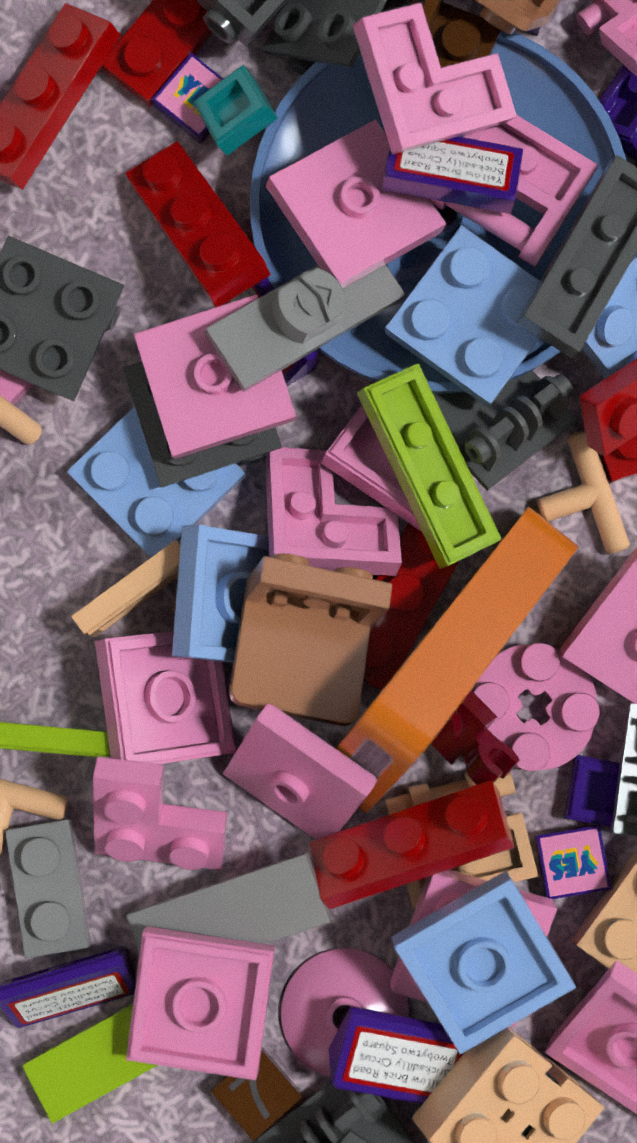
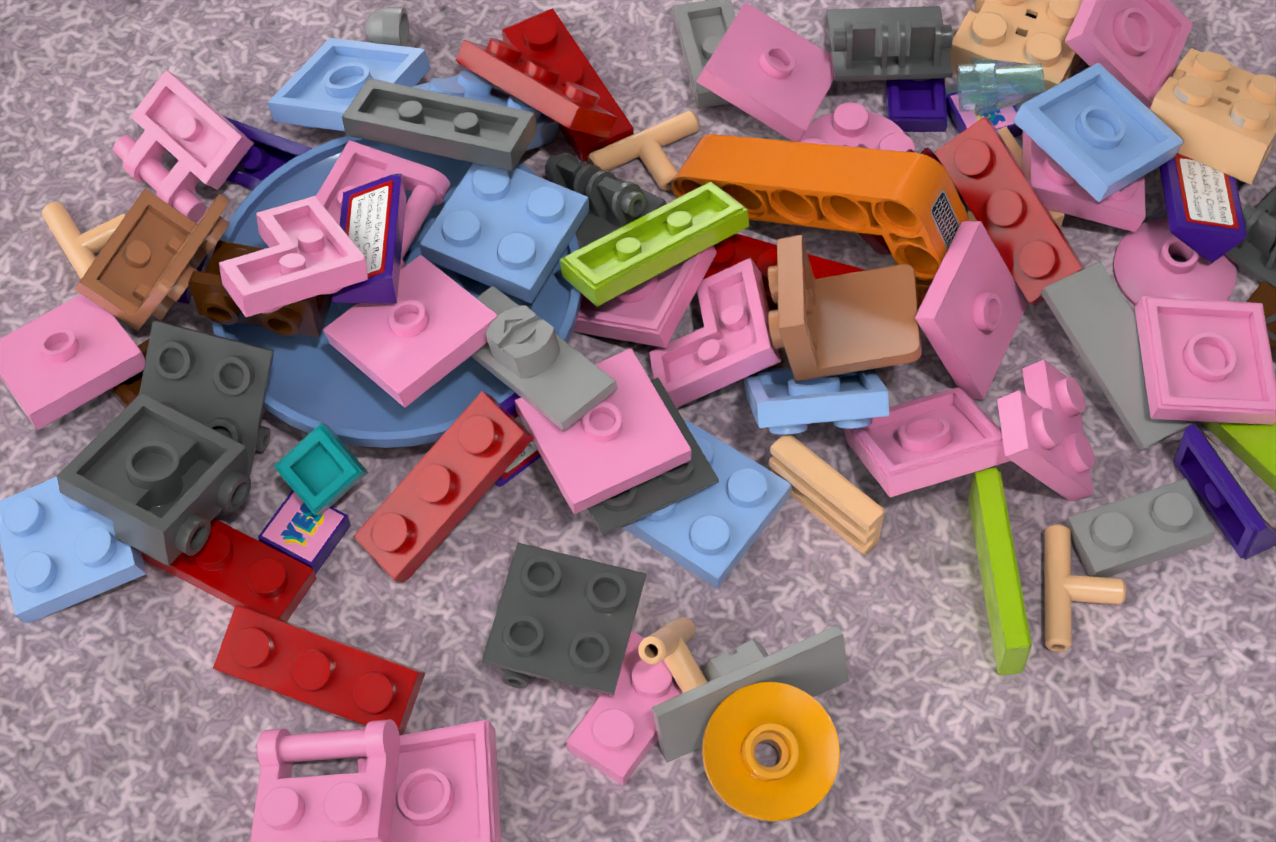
camera: 100 degrees left, 25 degrees down
none -> clear light blue cone [957,57,1045,116]

